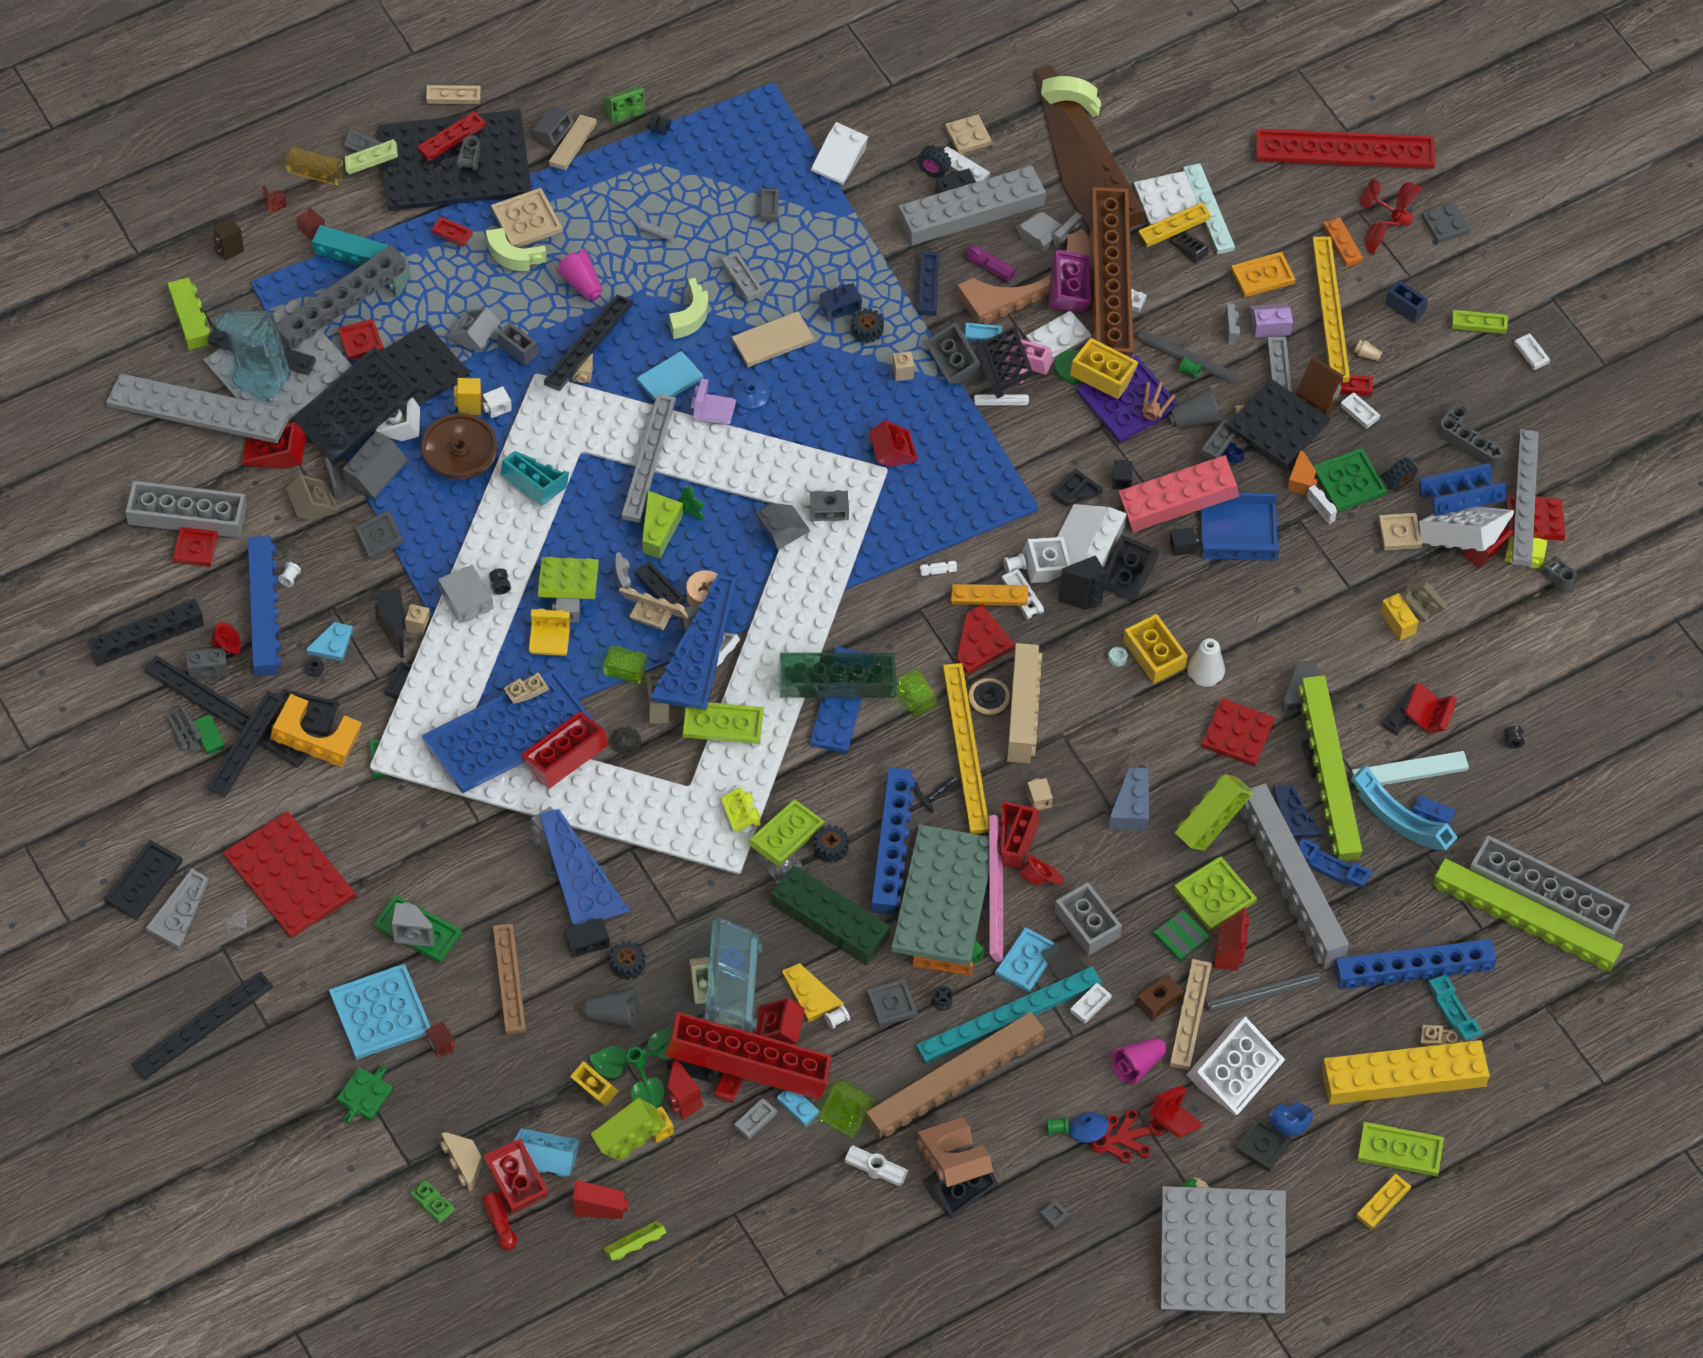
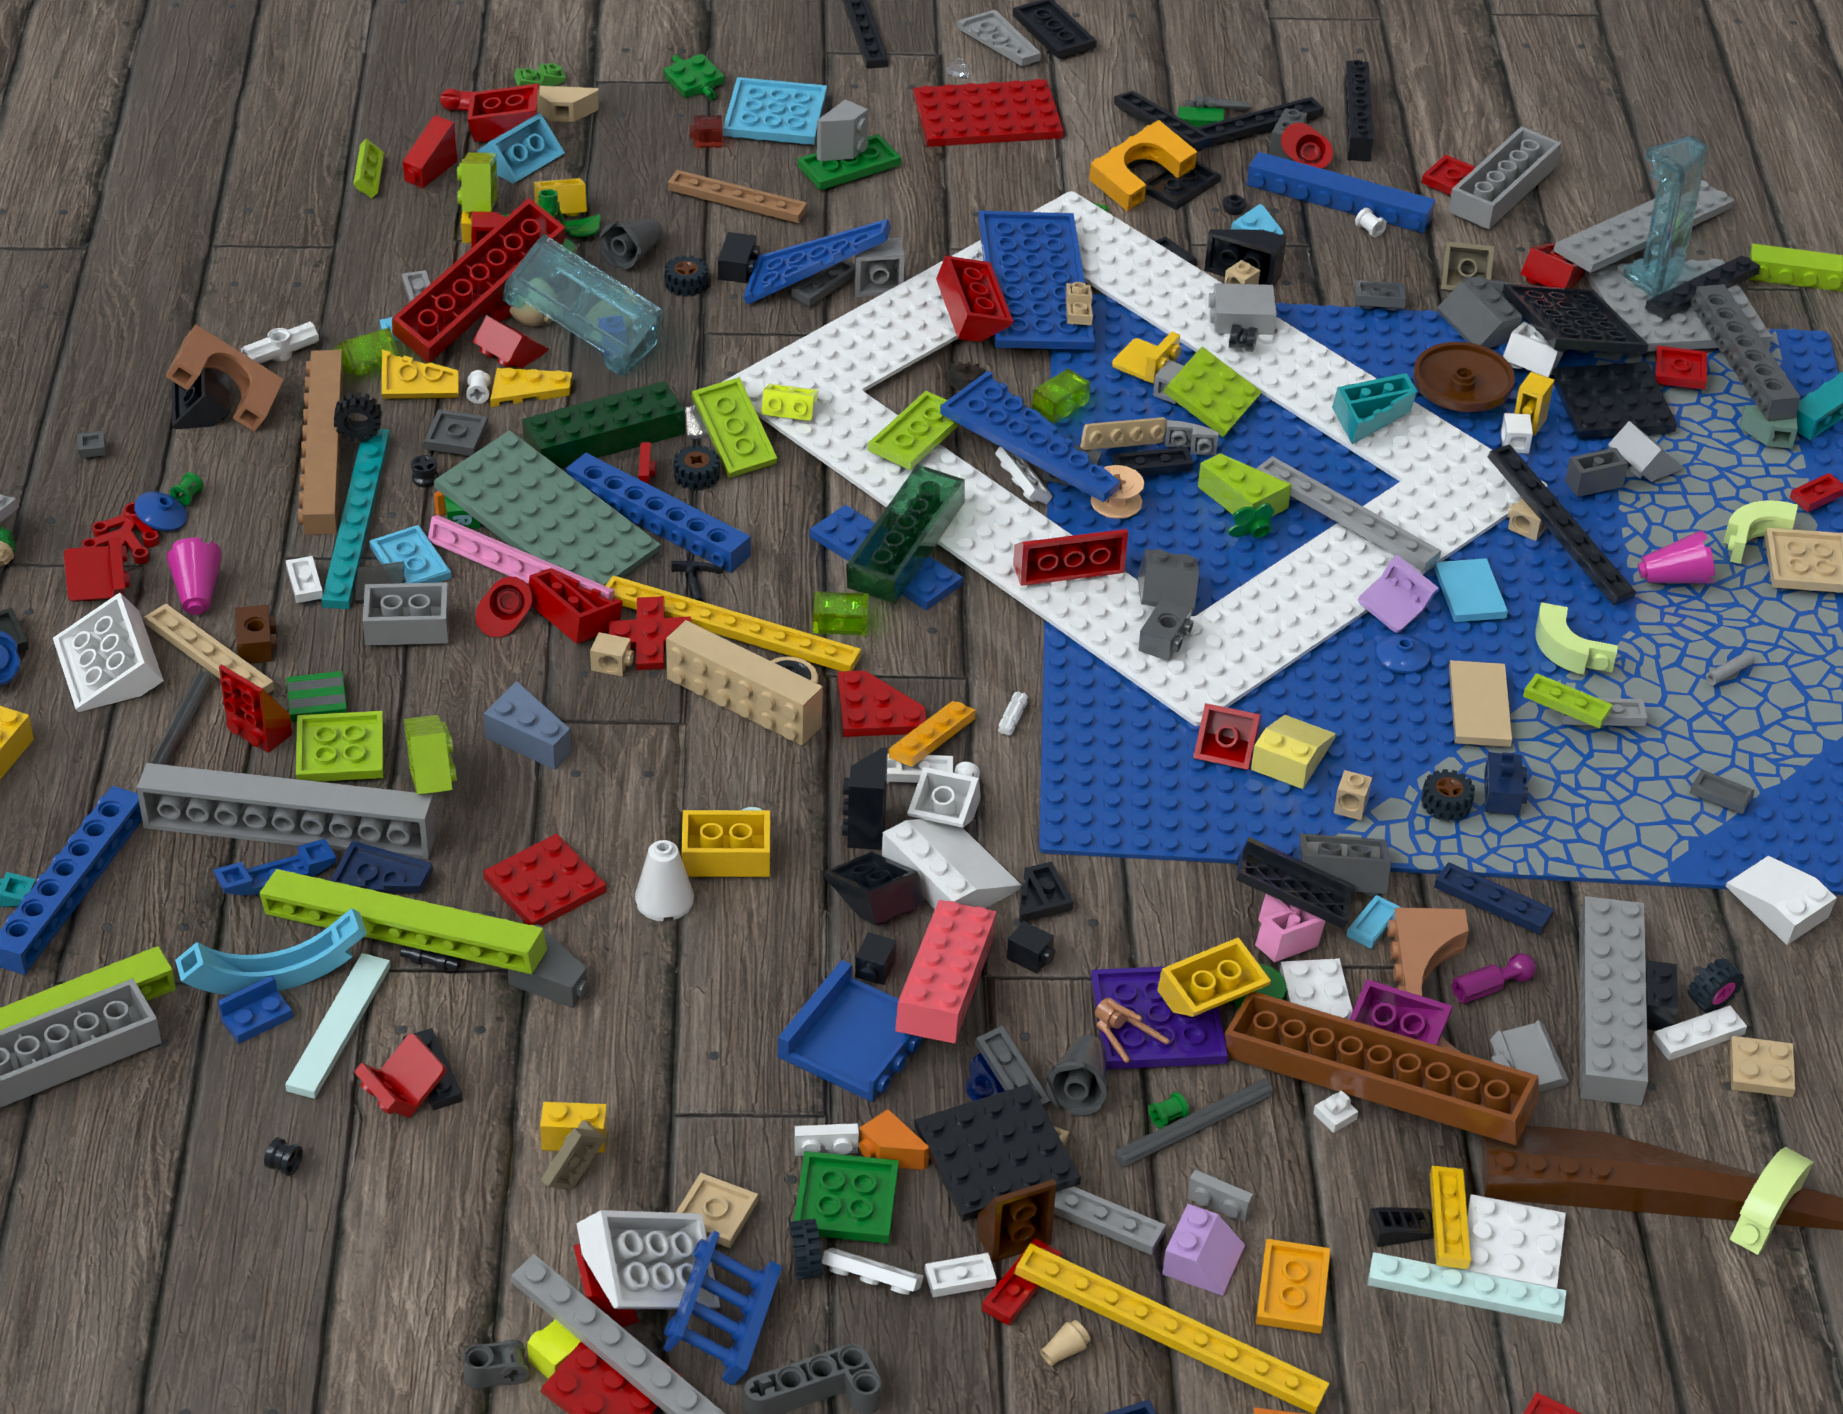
camera: 120 degrees right, 15 degrees down
white axle [974,394,1029,405] -> none
none -> black tyre [334,392,382,442]
none -> yellow wing [381,350,459,399]
none -> red plate [609,596,692,670]
none -> red plate [639,442,656,485]
none -> white plate [822,1248,924,1295]
none -> red slope [1013,529,1128,586]
none -> light yellow slope [1251,715,1336,789]
none -> lime plate [1523,673,1613,729]

